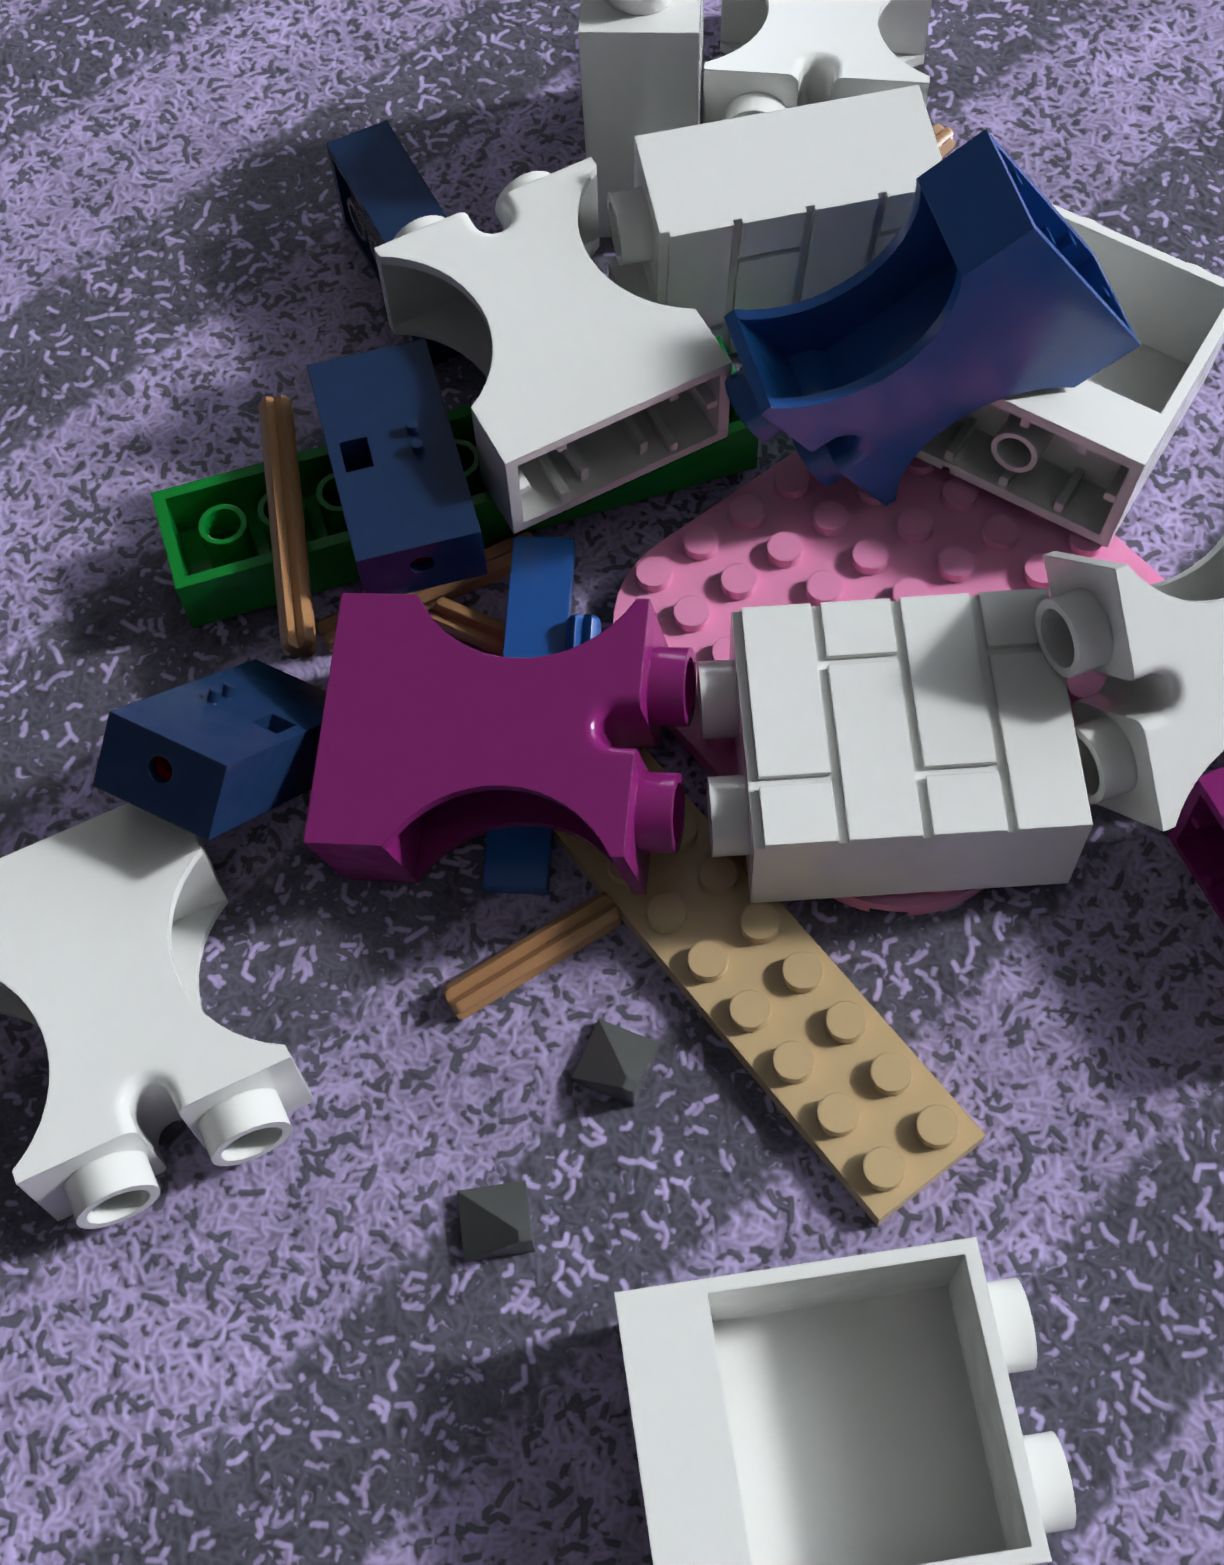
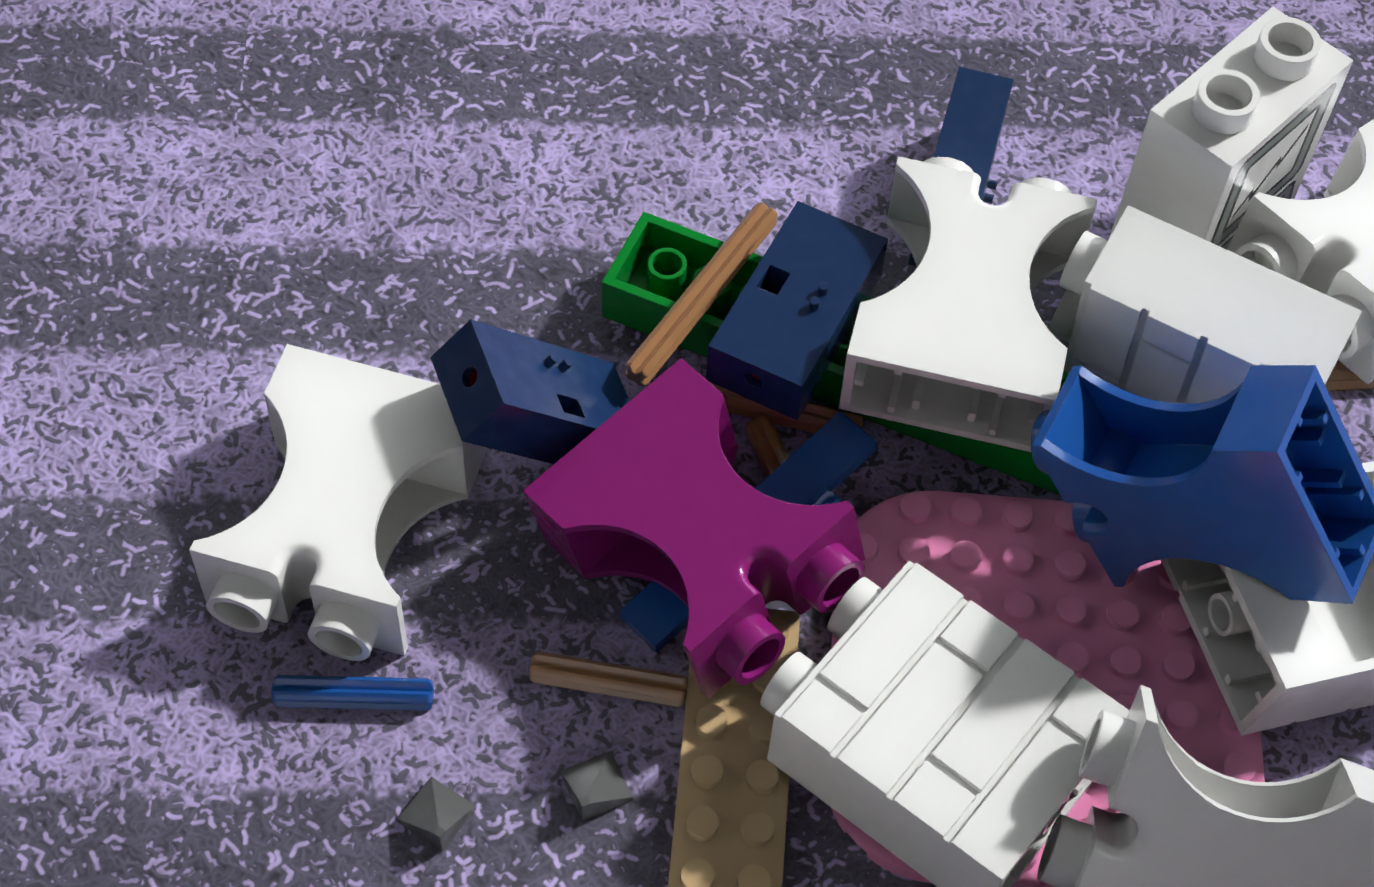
camera: 35 degrees right, 5 degrees down
none -> blue axle [271,675,434,711]

